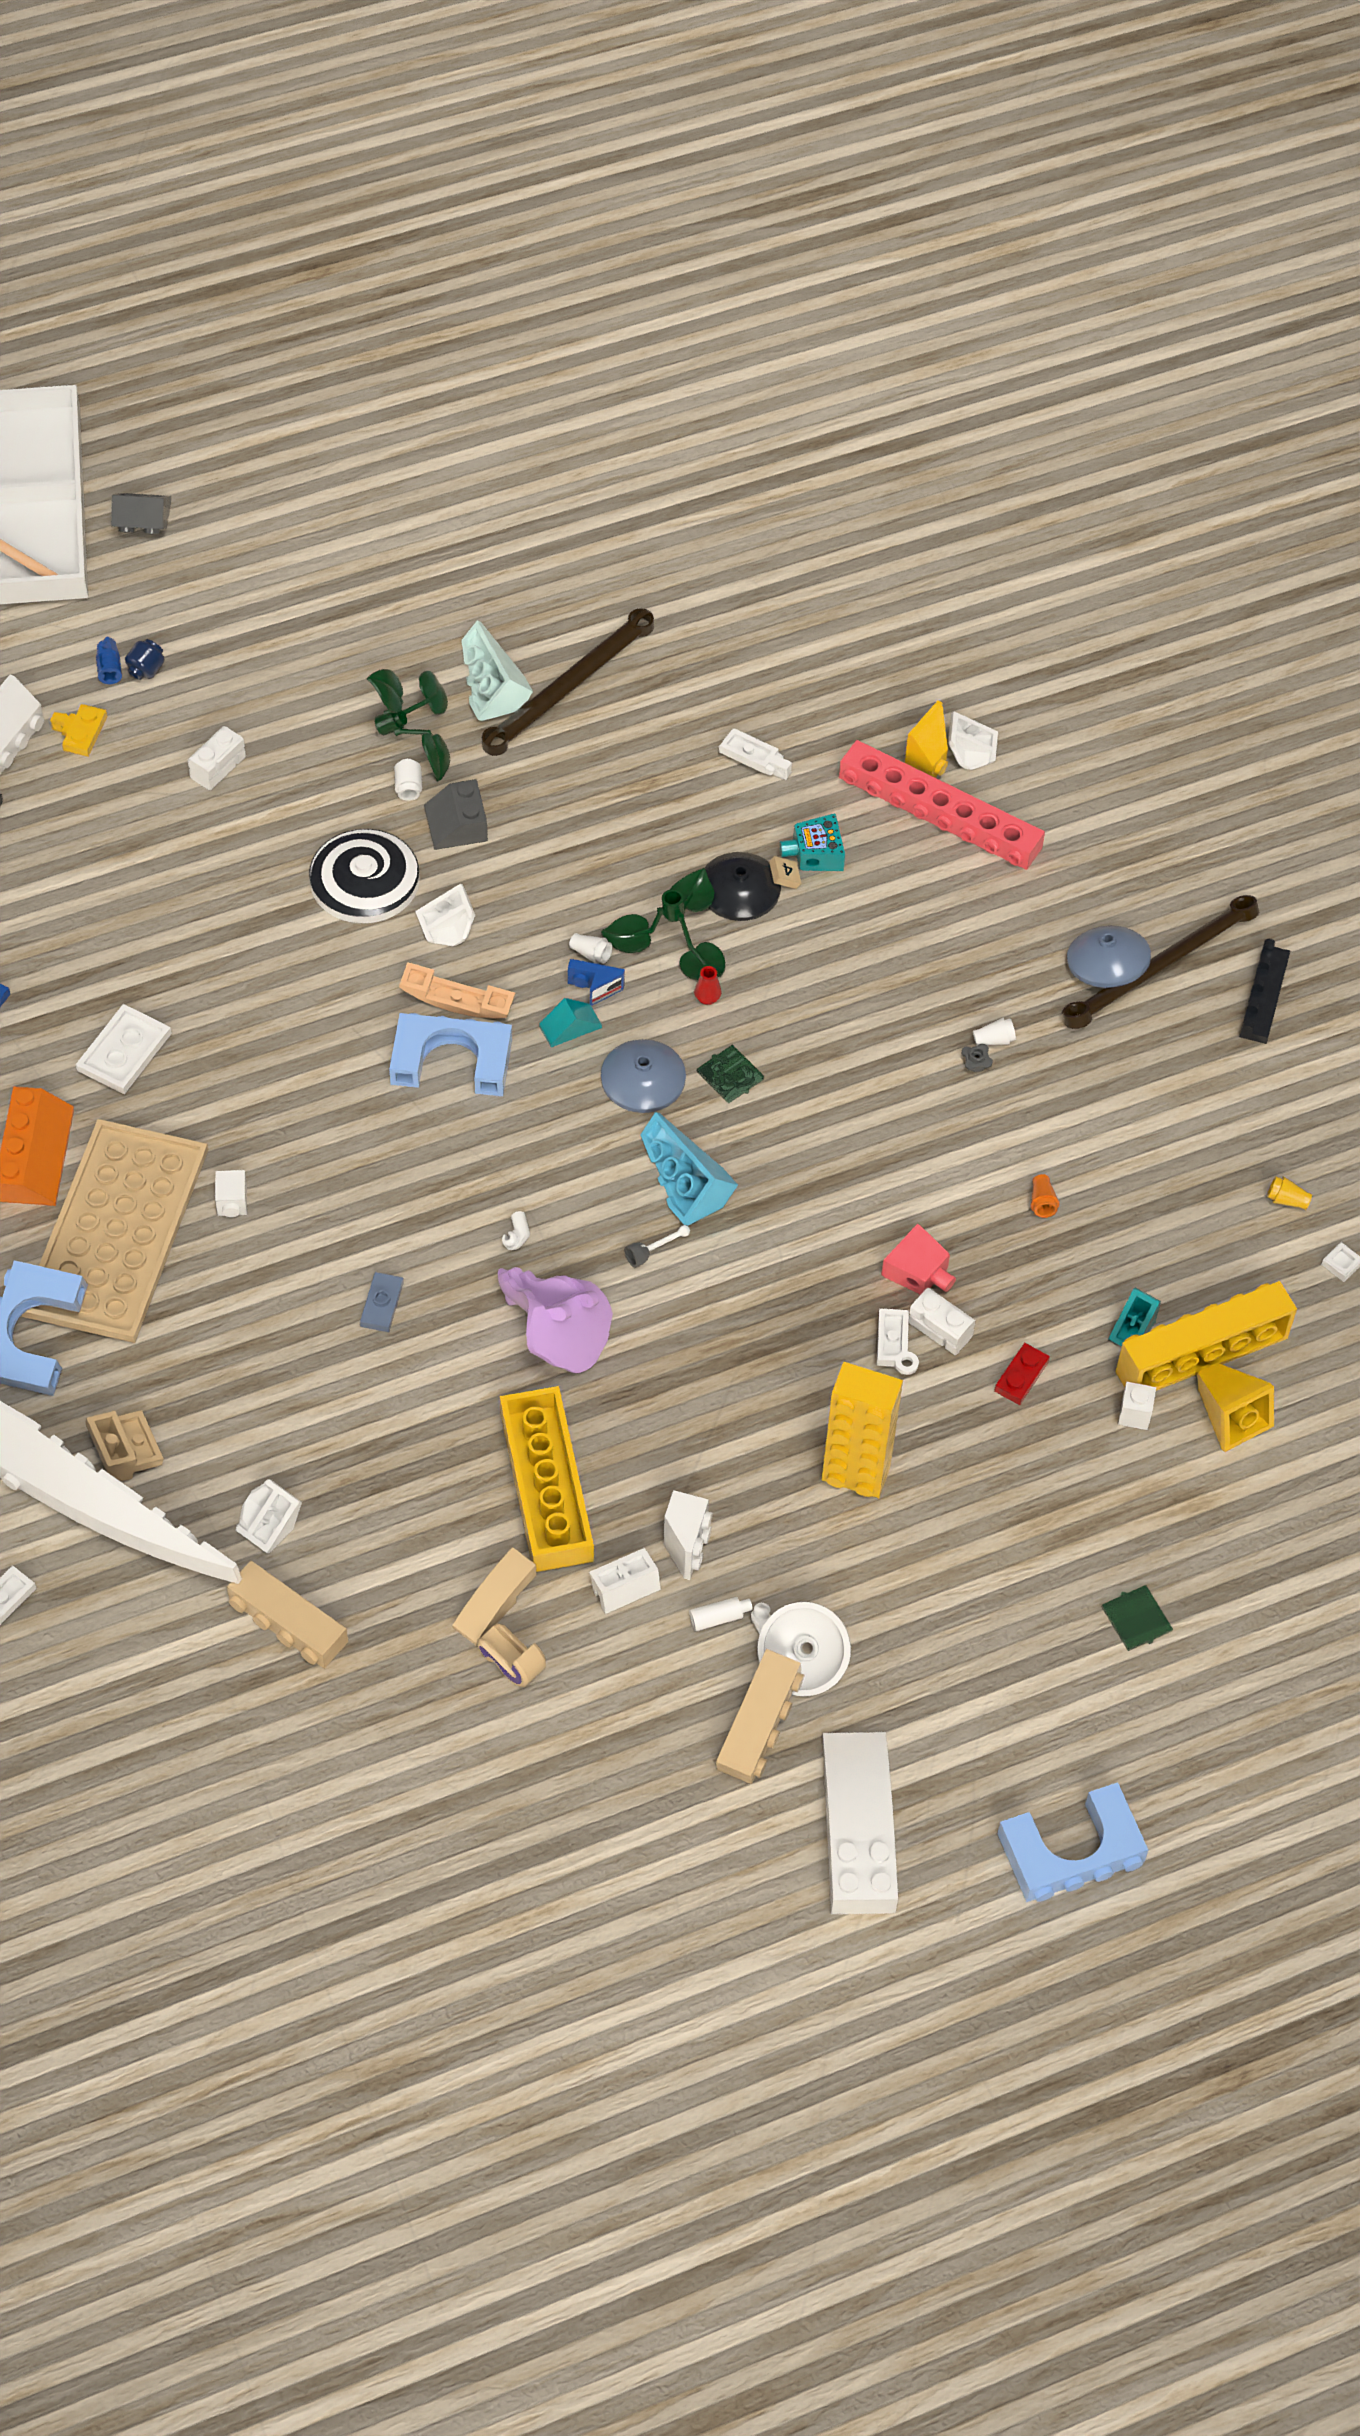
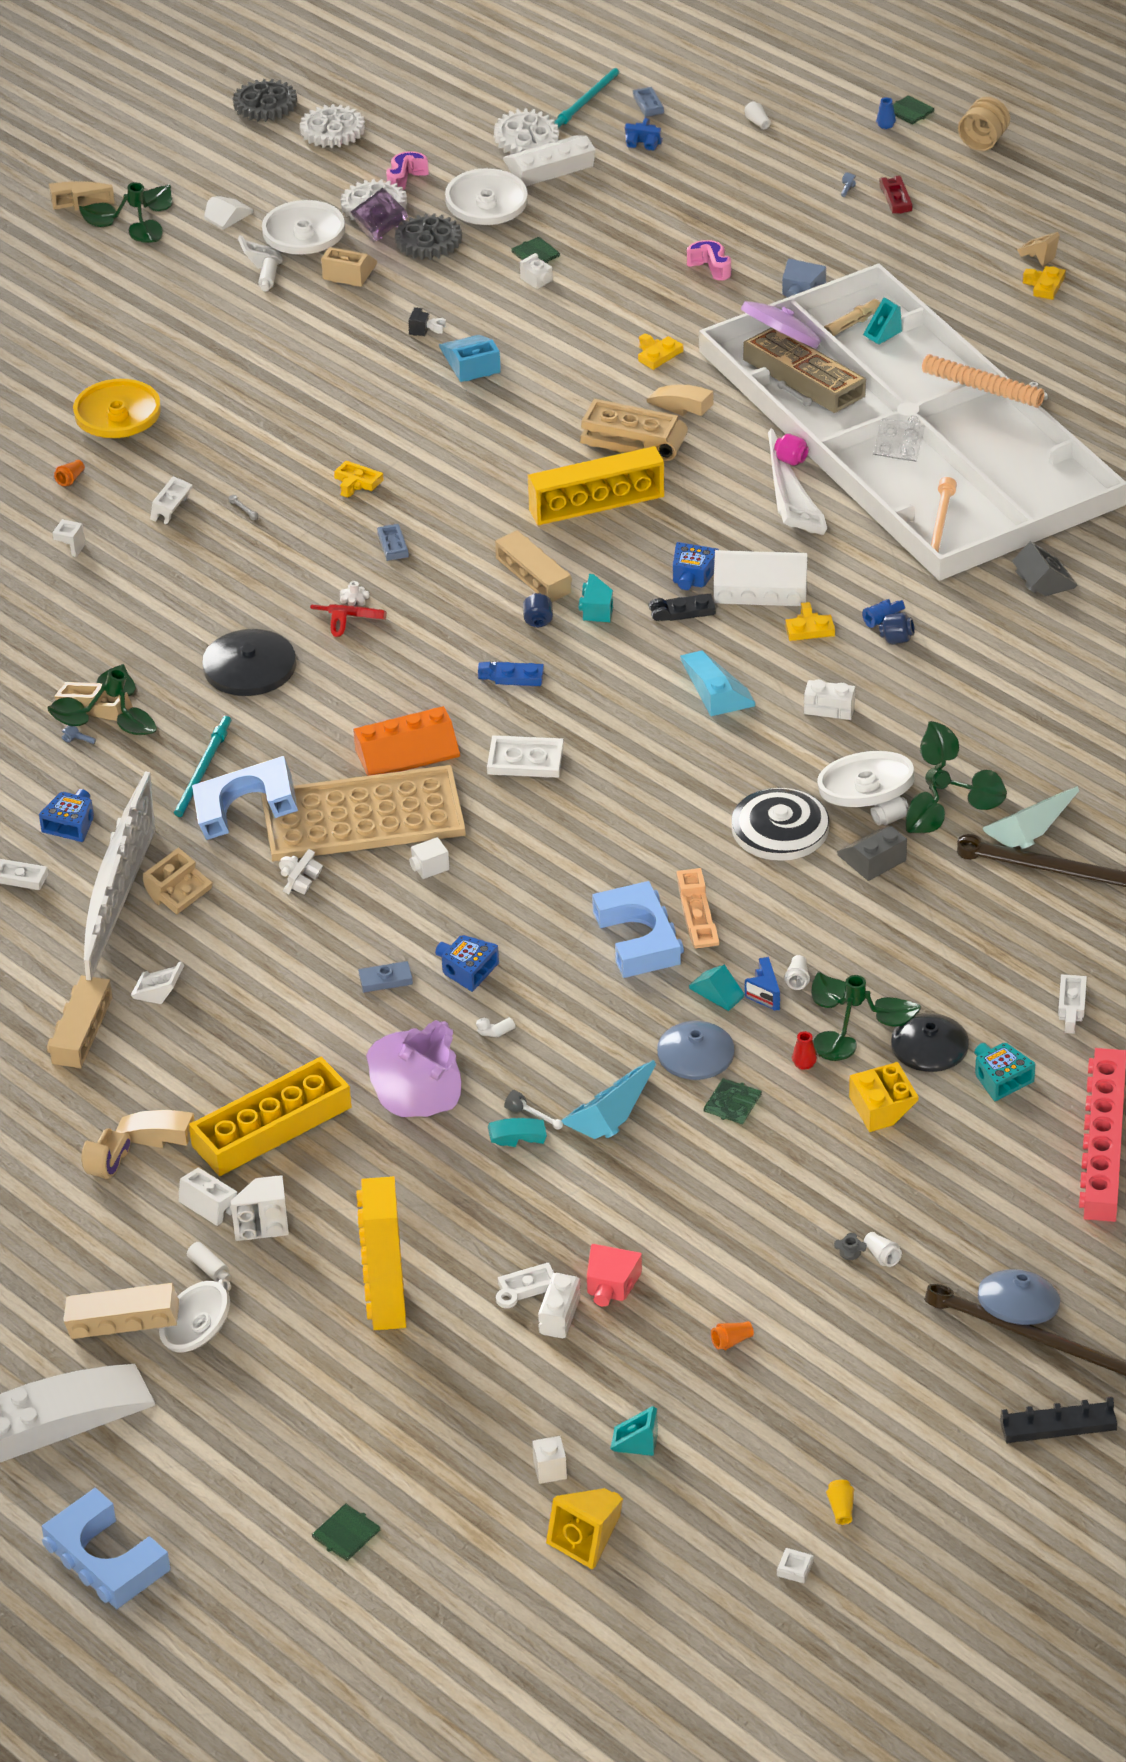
camera: 70 degrees right, 15 degrees down
white slope [415,884,475,946] -> none
tan tile [769,856,801,889] -> none
red plate [994,1342,1050,1405] -> none
yellow brick [1115,1281,1297,1391] -> none
none -> white hips [279,849,323,895]
none -> blue torso [435,935,499,992]
none -> teal slope [488,1118,547,1147]
none -> medium azure wedge [680,651,755,716]
none -> white dish [818,751,915,807]
none -> yellow slope [849,1062,919,1132]

